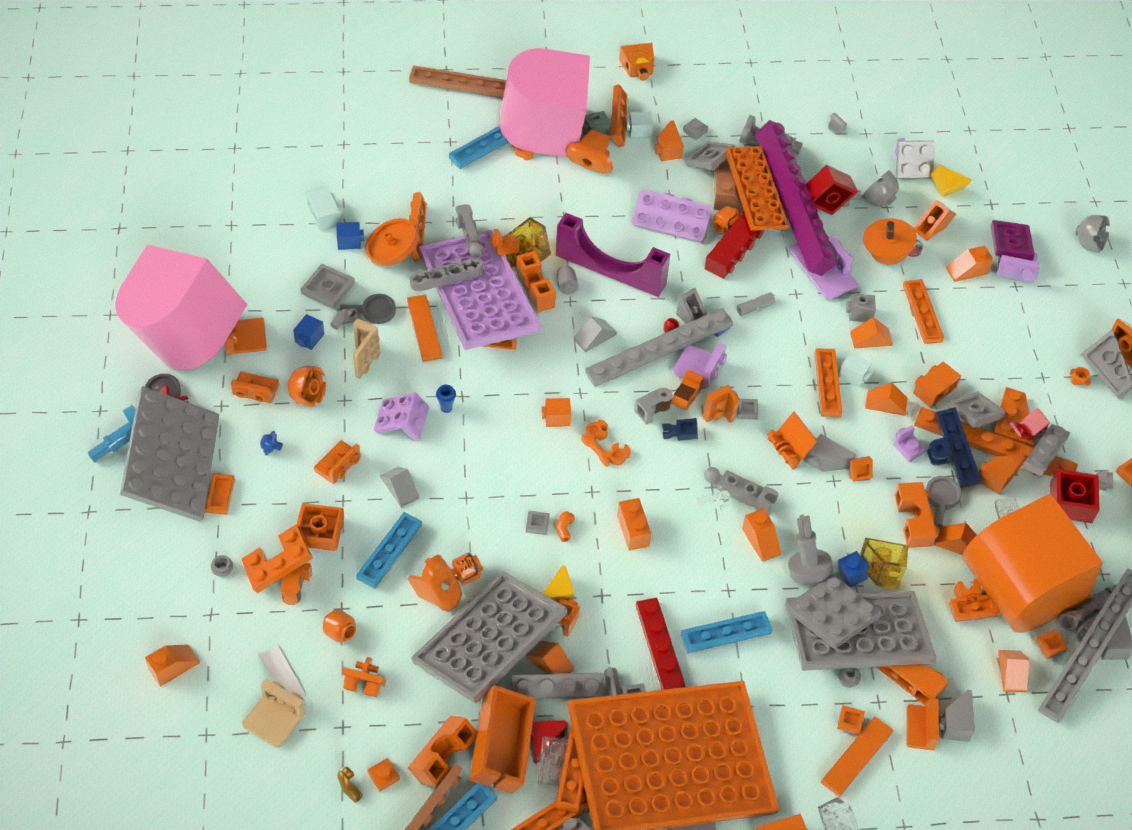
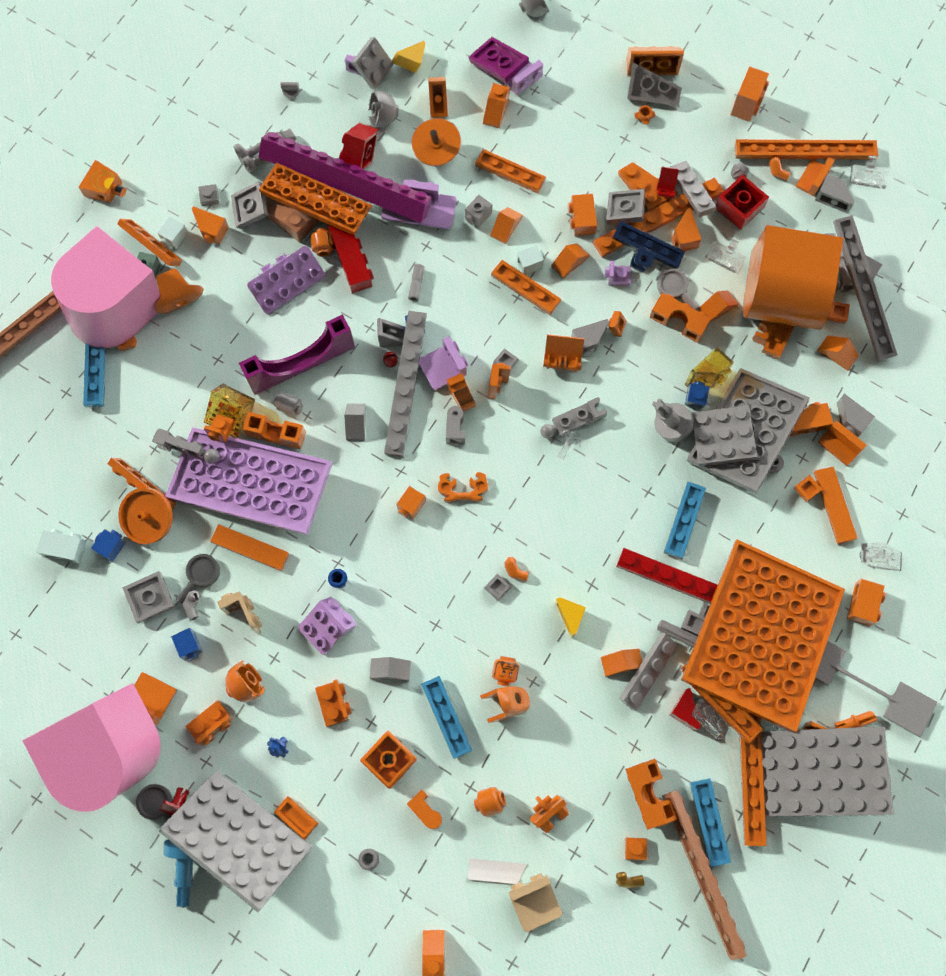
camera: 50 degrees left, 20 degrees up
orange plate [241,524,313,594] -> none
light grey beam [410,258,483,291] -> none
light grey plate [411,571,568,704] -> none
orange piece [469,685,536,794] -> none
orange window [552,598,581,637] -> none
orange brick [617,498,651,551] -> none
dark blue plate [662,418,698,441] -> none
orange slope [742,508,781,562] -> none

